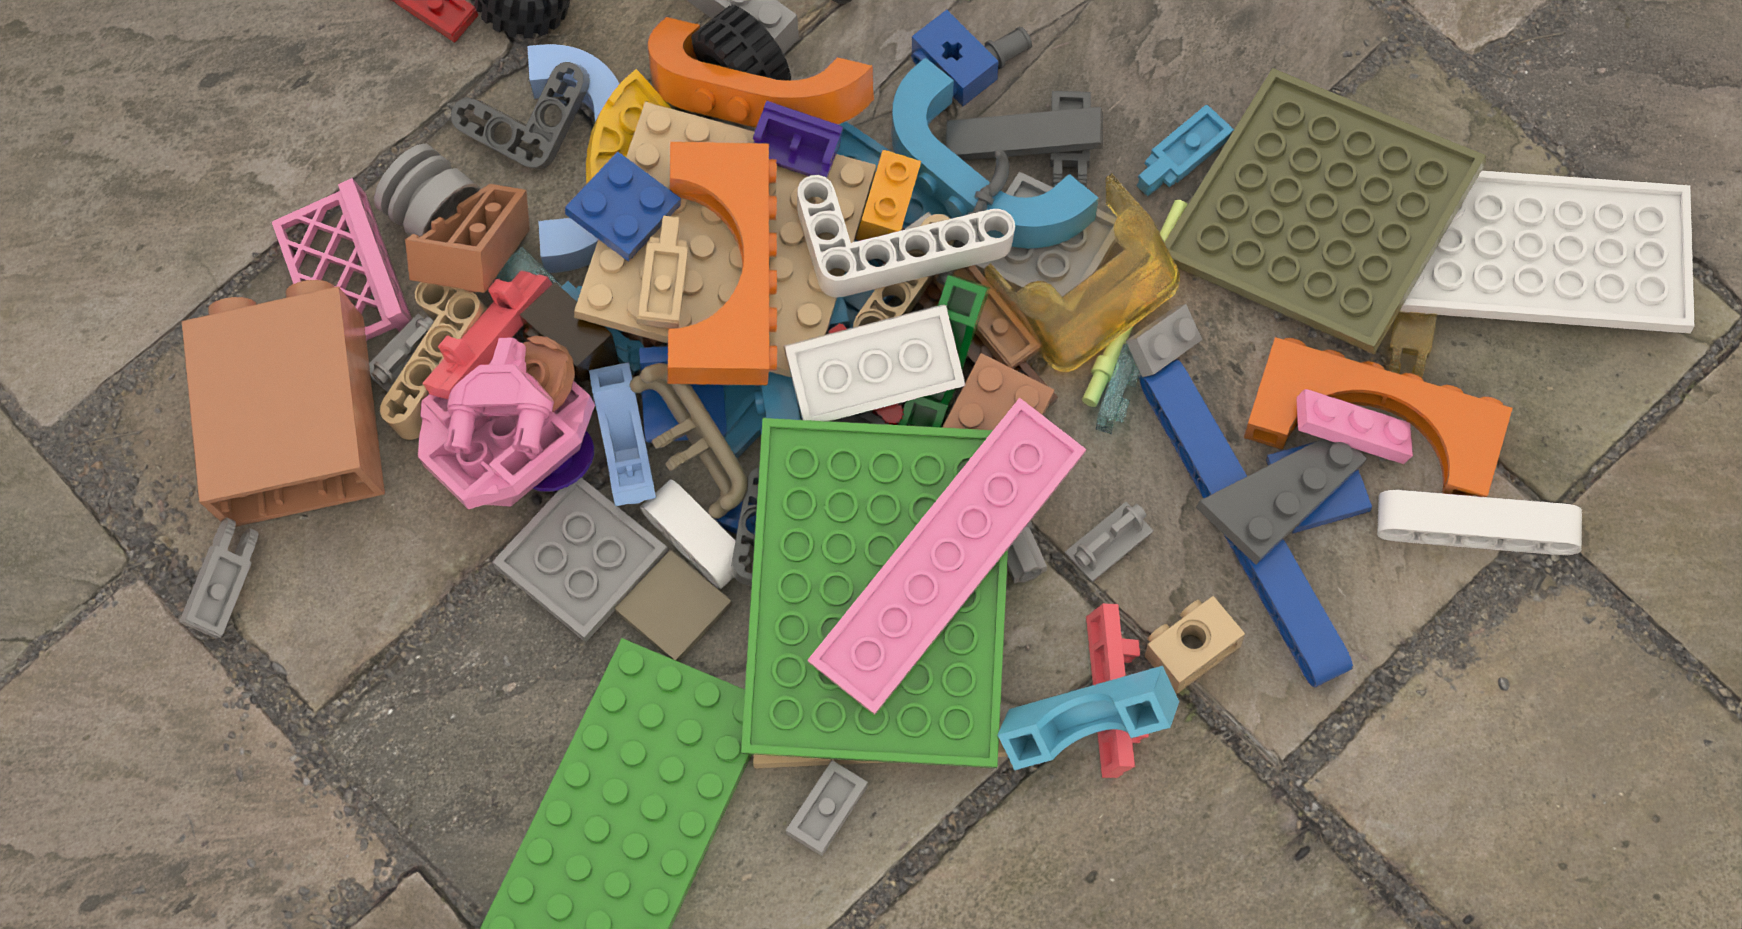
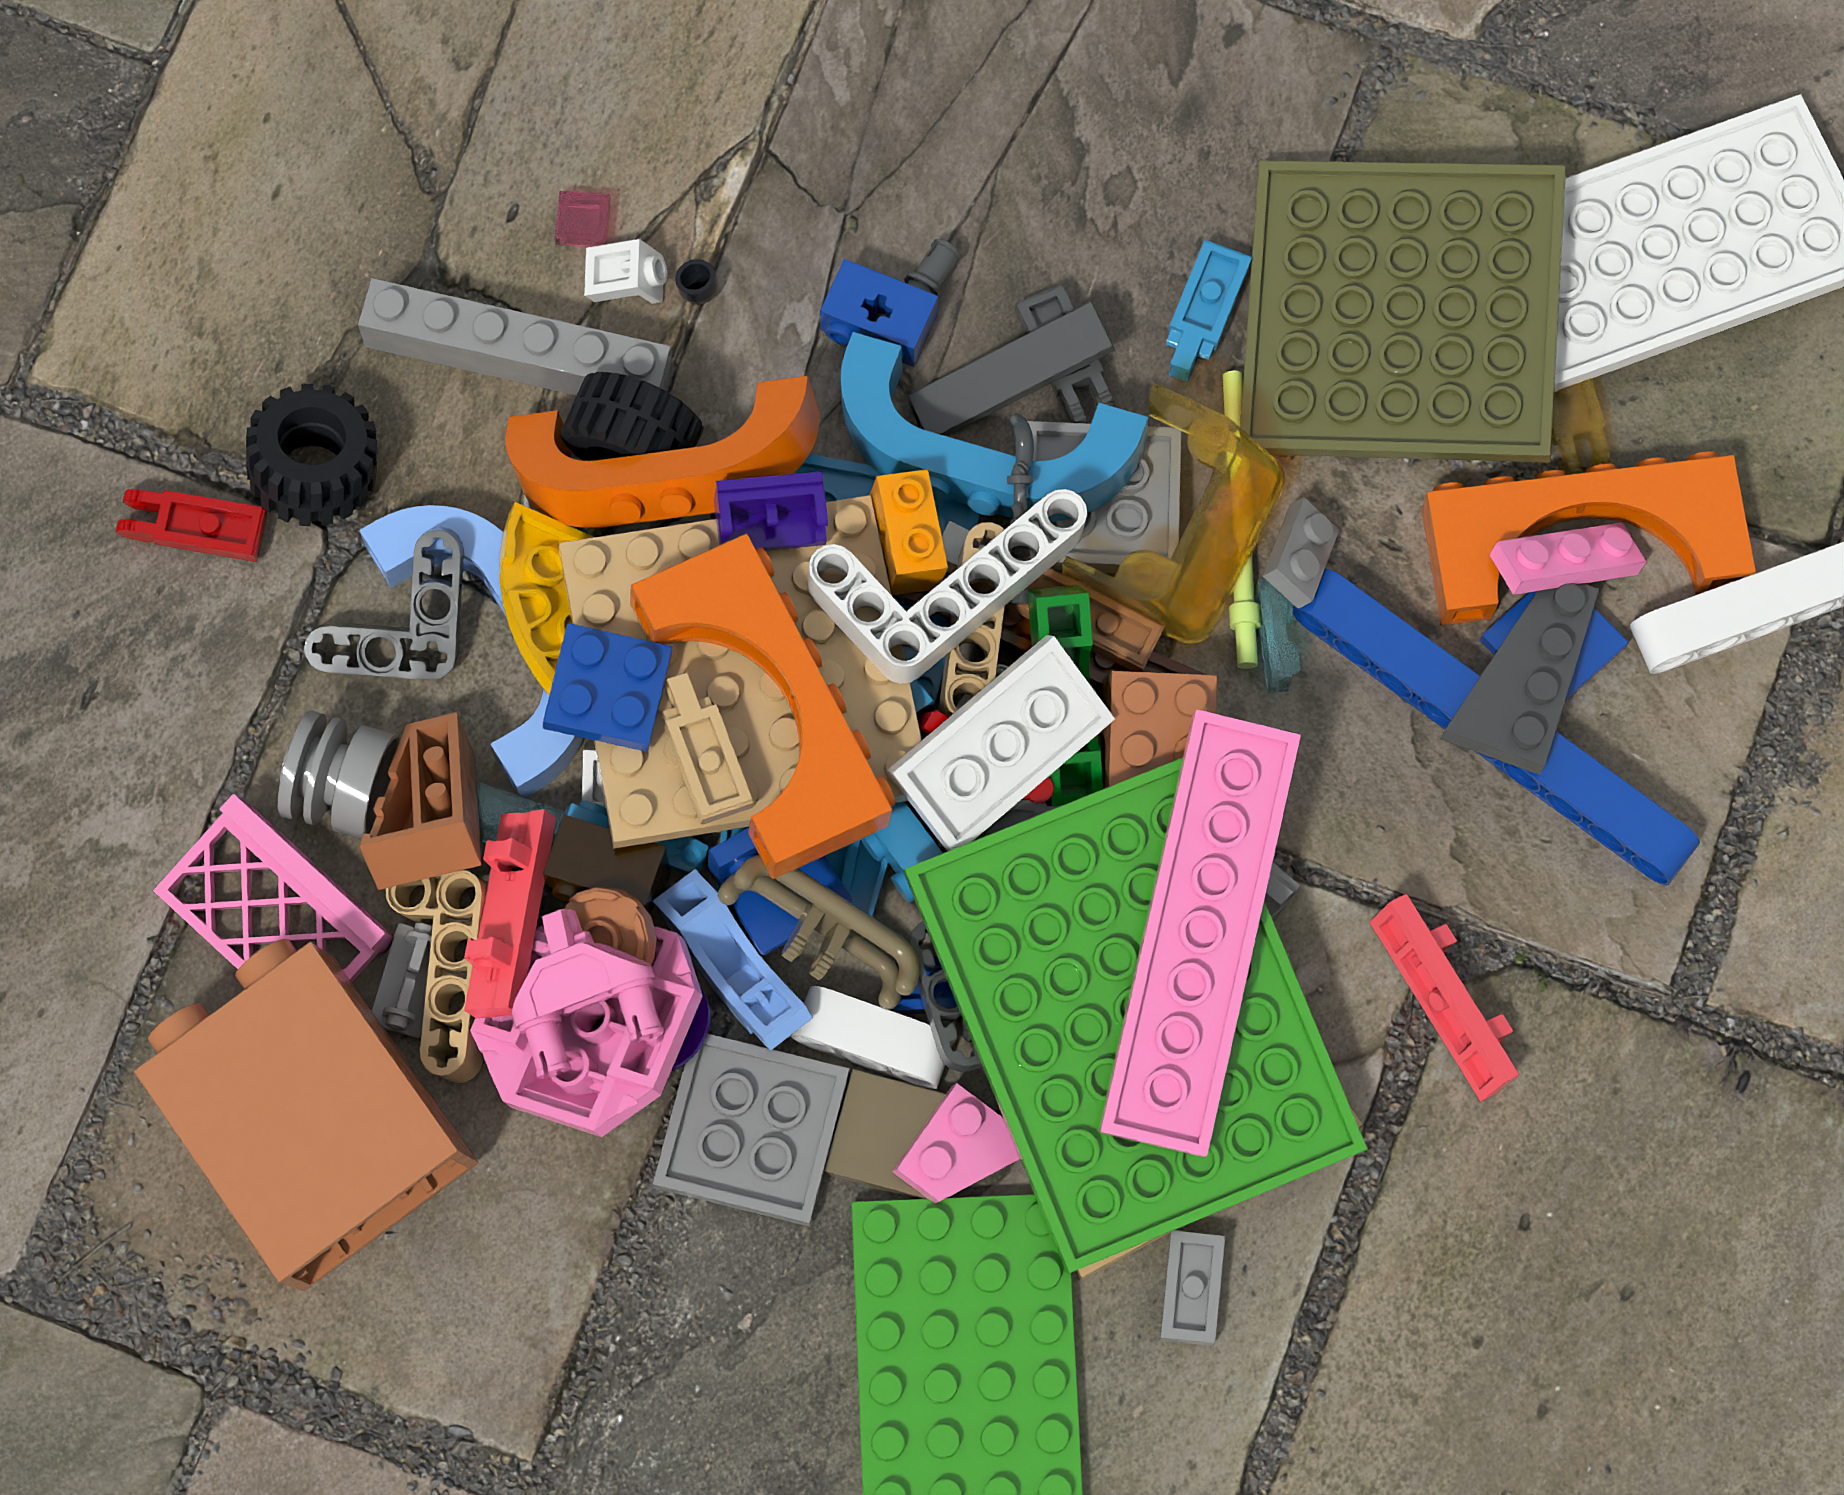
camera: 30 degrees left, 5 degrees up
light grey hinge [179,517,259,638] -> none
medium azure arch [998,666,1179,770] -> none
light grey hinge [1065,502,1154,582] -> none
tan brick [1145,596,1245,695] -> none
none -> bright pink wing [892,1083,1020,1203]

